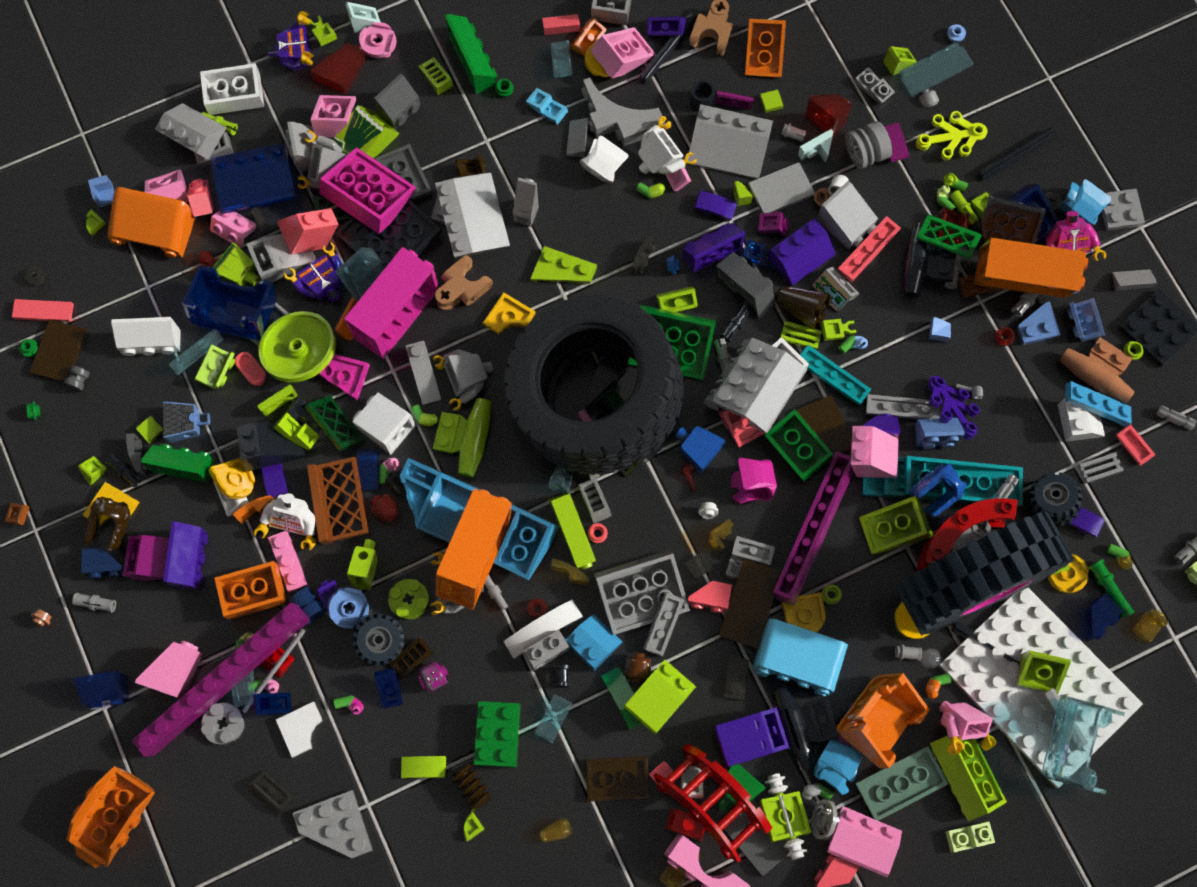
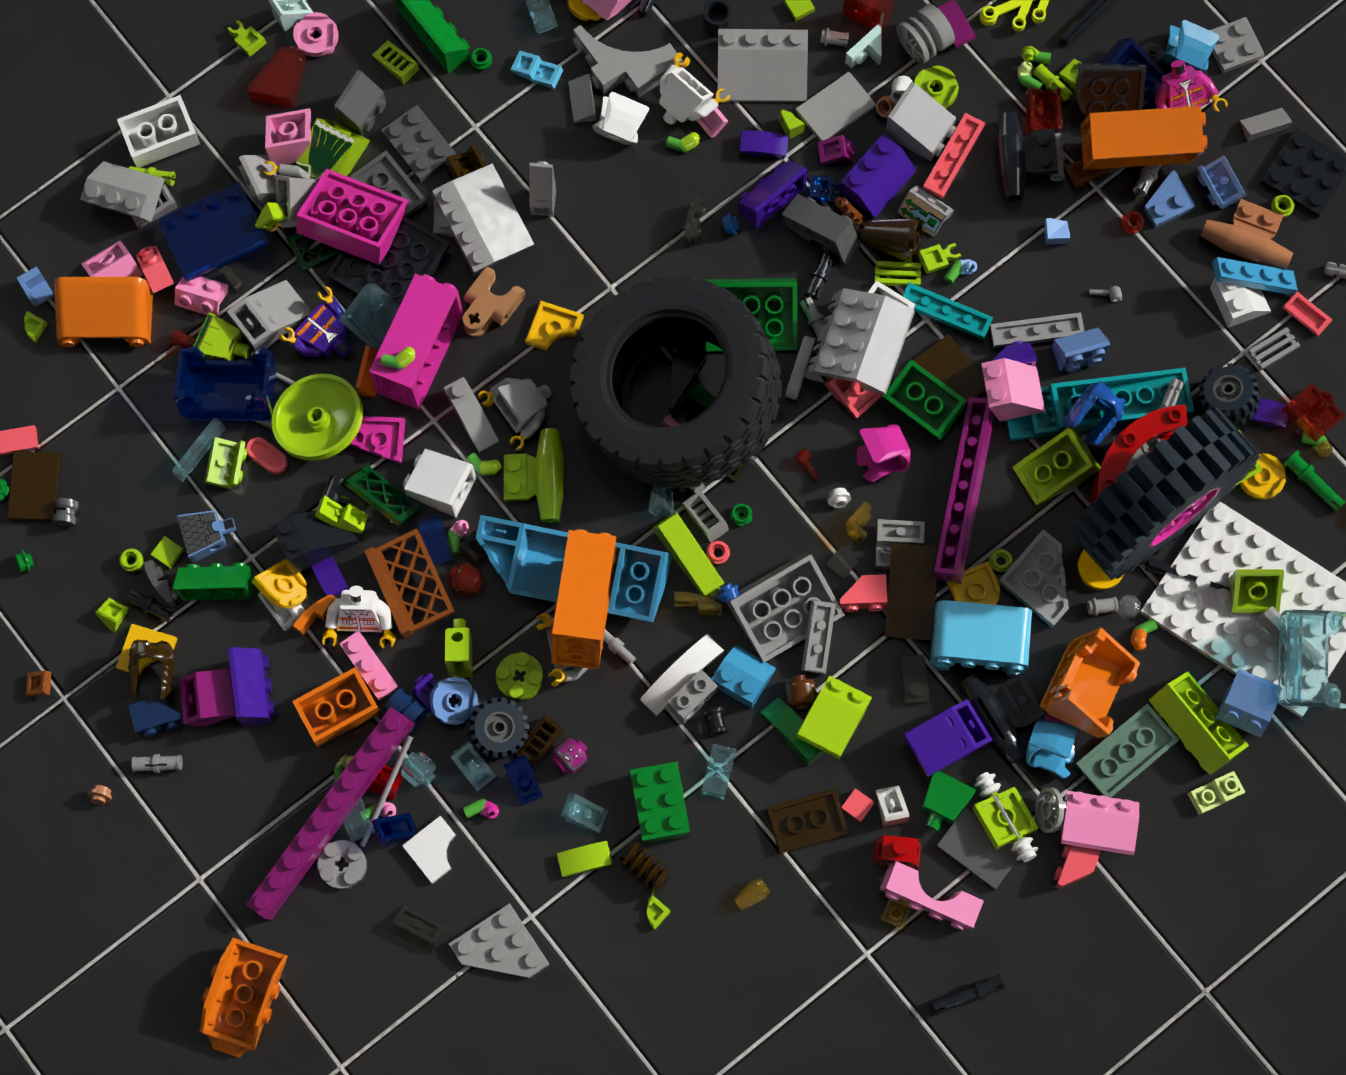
camera: 10 degrees left, 0 degrees up
clear blue slope [73,671,130,710] -> none
white slope [111,317,181,356] -> none
bright pink slope [135,641,203,699] -> none
lime tile [257,384,297,416] -> none
torso [267,11,313,71] -> none
coral slope [277,208,338,255] -> none
clear red plate [527,598,548,619] -> none
lime wing [530,246,597,284] -> none
red fence [653,743,773,863] -> none
lime slope [656,287,698,312] -> none
blue torso [675,426,725,474] -> none
magenta slope [716,91,754,110] -> none
light grey arm [802,783,834,800] -> none
green window [916,214,982,260] -> none
dark purple plant [927,376,980,440] -> none
bright pink torso [939,701,996,755] -> none
clear blue slope [1085,593,1123,641] -> none
none -> lime plate [119,549,143,572]
none -> lime slope [255,202,286,229]
none -> dark grey plate [381,105,456,183]
none -> arm [381,347,415,369]
none -> clear light blue head [401,752,436,787]
none -> clear light blue slope [450,741,496,792]
none -> clear light blue slope [561,793,608,833]
none -> blue plate [716,582,739,603]
none -> green plate [730,504,753,526]
none -> light grey beam [785,336,816,400]
none -> dark orange gear [835,196,864,226]
none -> lime plate [914,66,959,109]
none -> light grey plate [998,529,1069,628]
none -> medium blue slope [1216,669,1284,738]
none -> clear red plate [1282,383,1346,443]

